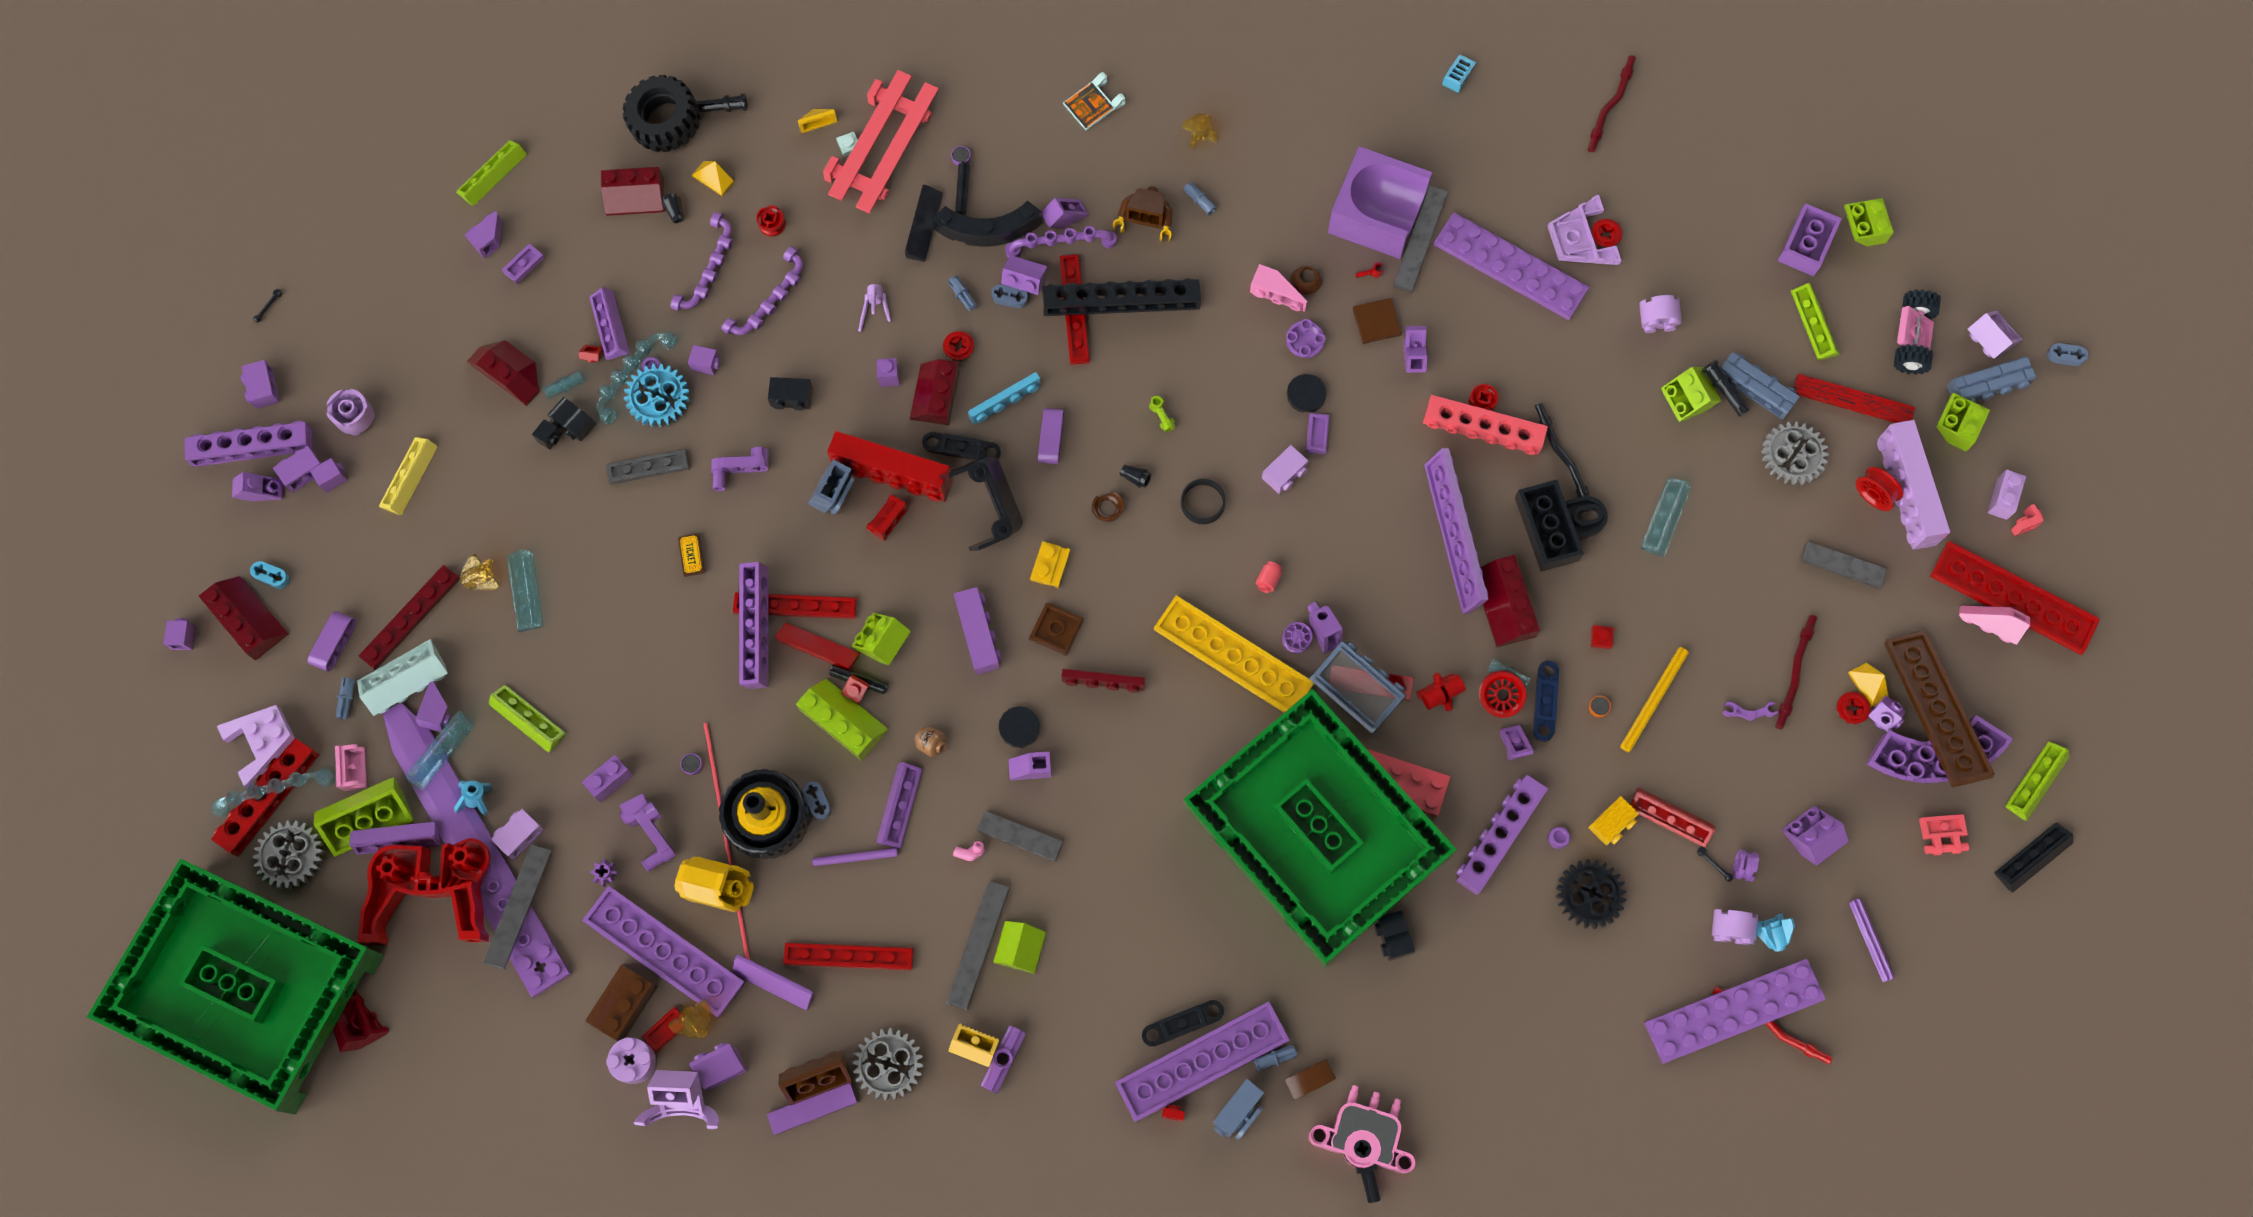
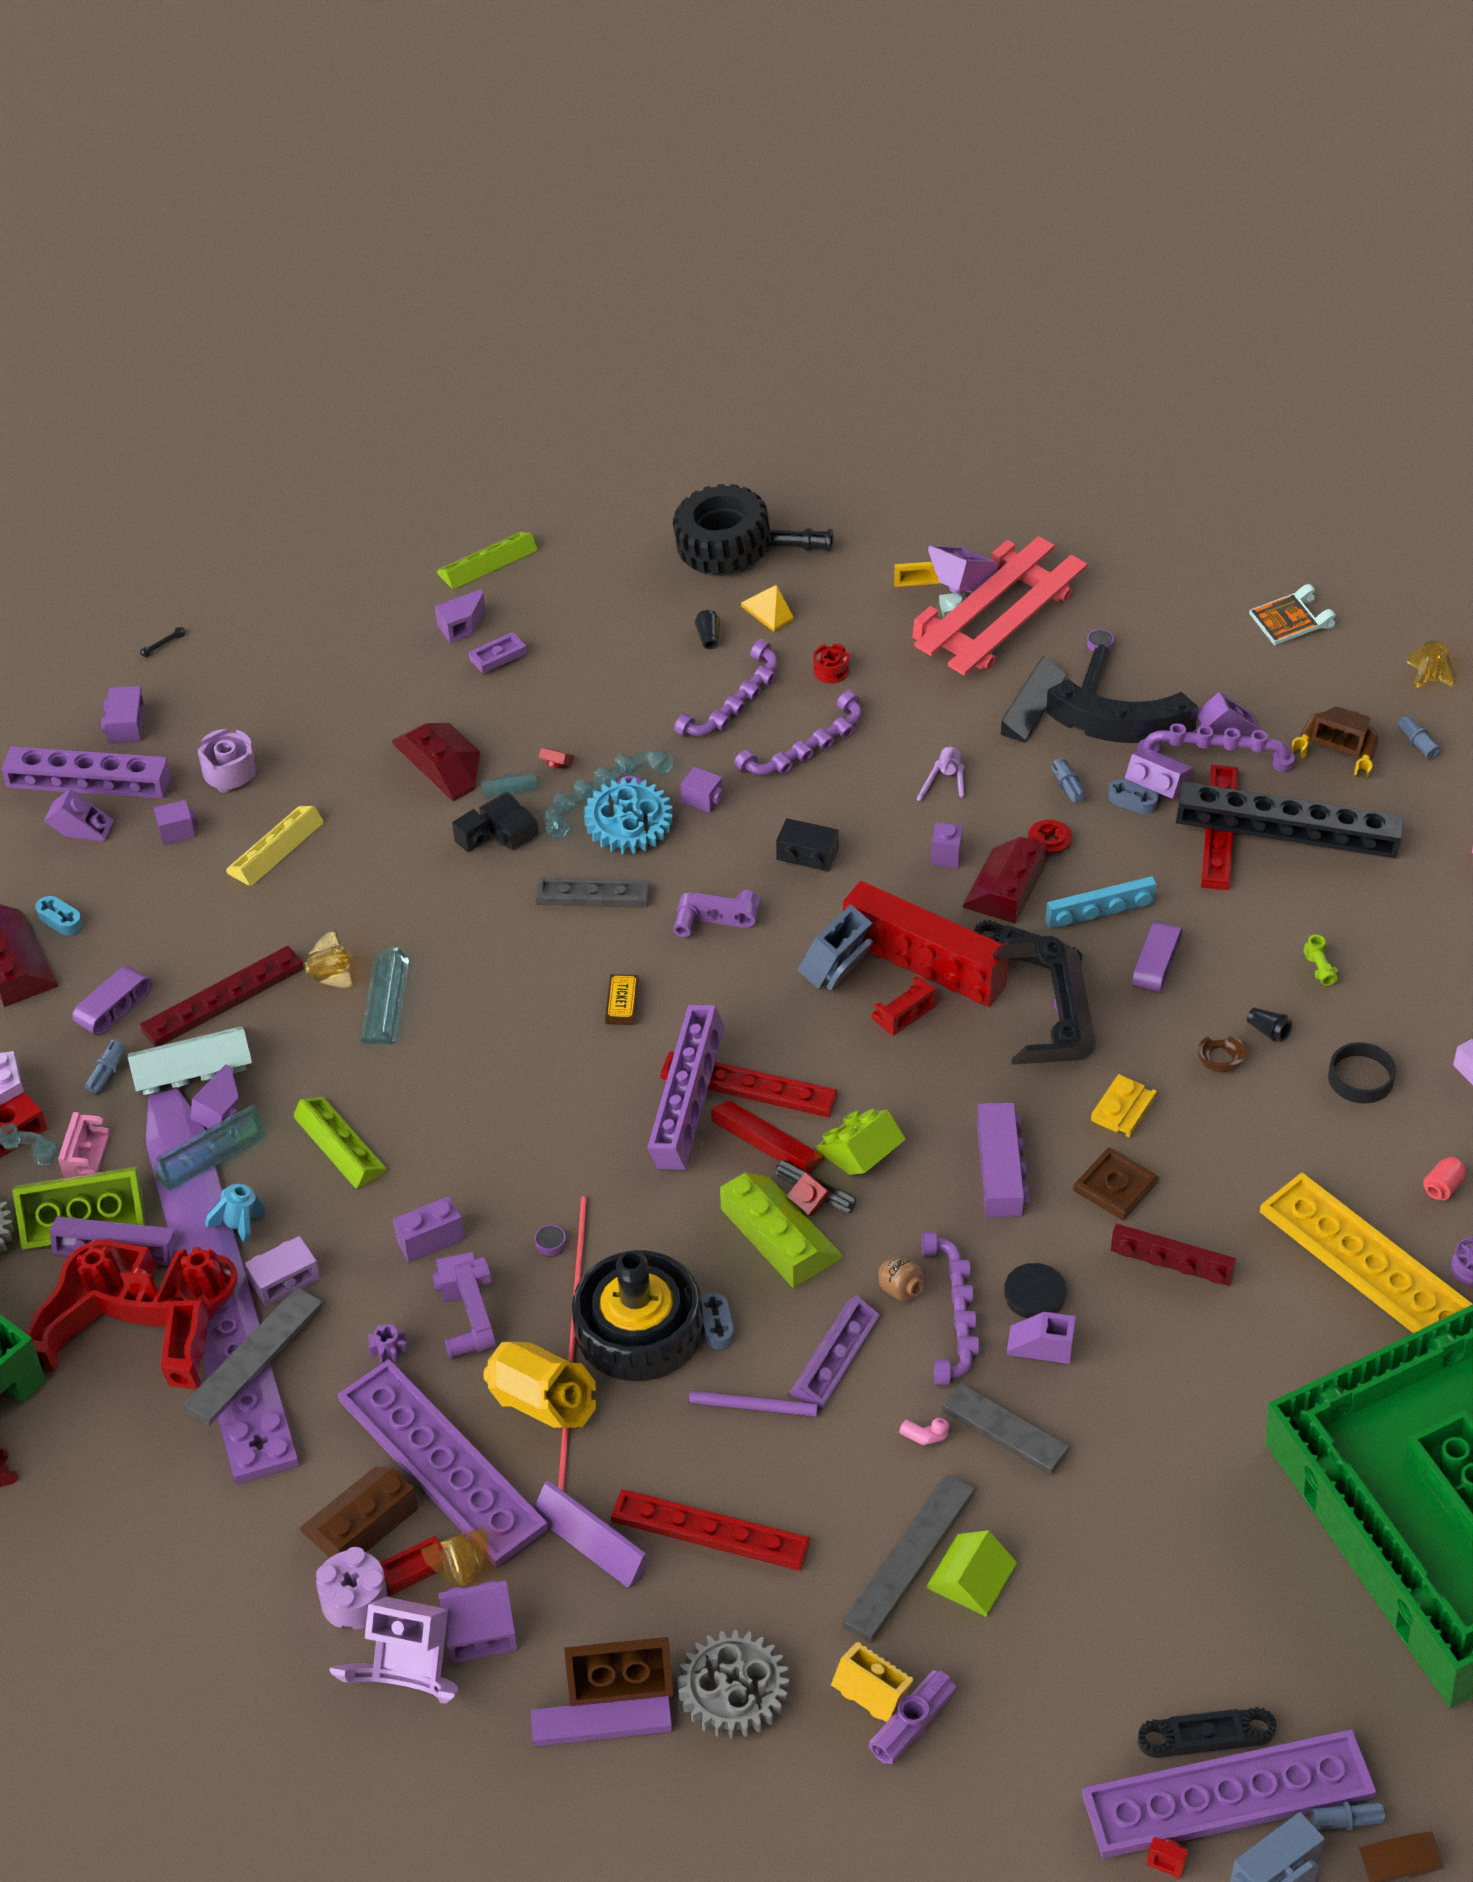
camera: 15 degrees right, 25 degrees down
medium lavender brick [273,446,321,493] -> none
medium lavender slope [589,287,629,360] -> none
slope [601,167,664,216] -> none
none -> medium lavender bar [921,1231,979,1385]
none -> medium lavender slope [928,545,999,594]

